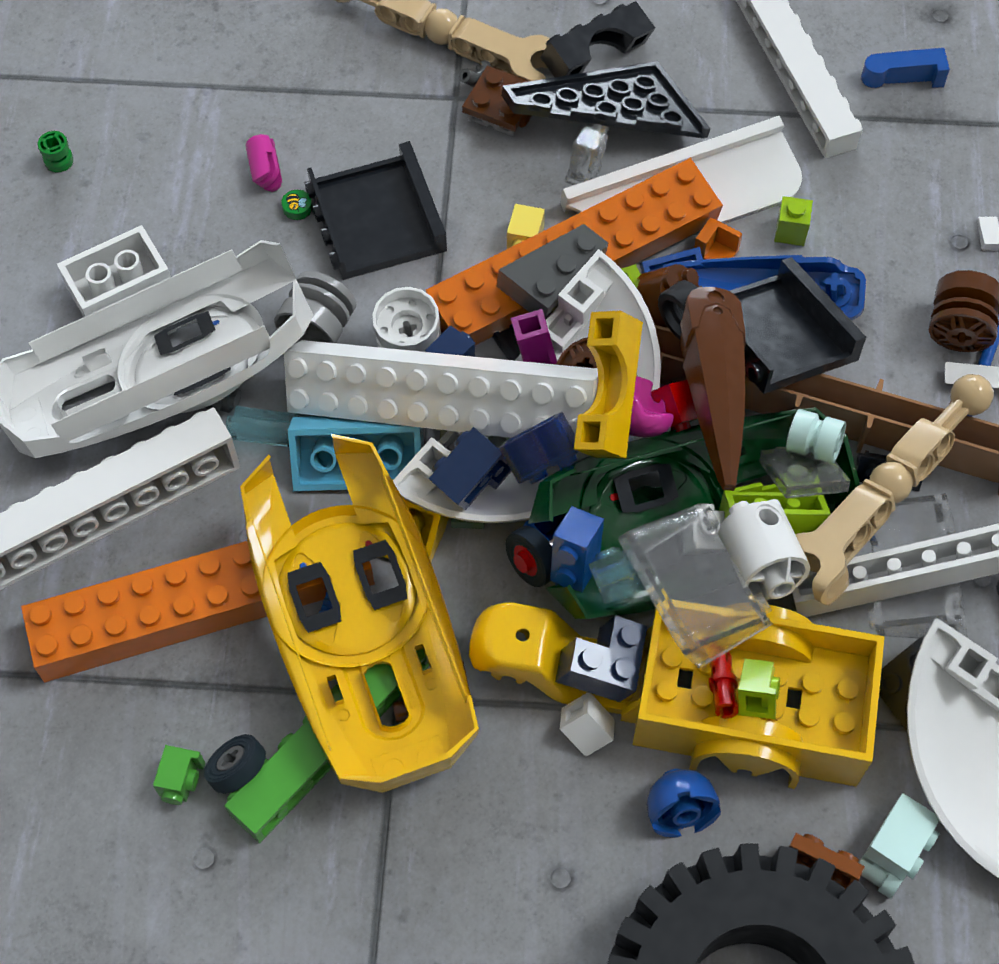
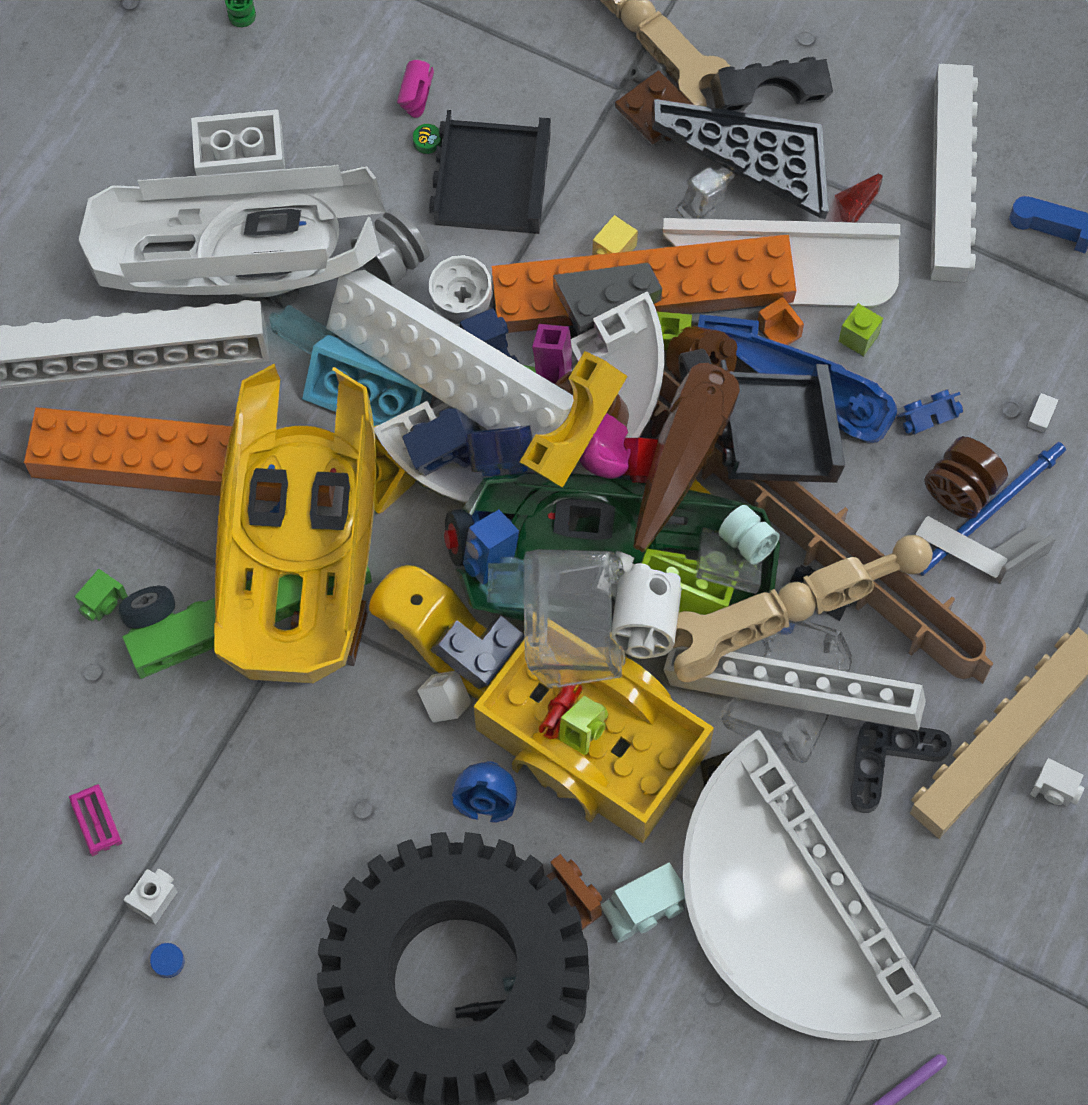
camera: 25 degrees right, 5 degrees up
none -> clear red slope [835,173,883,223]
none -> blue hinge [896,389,963,435]

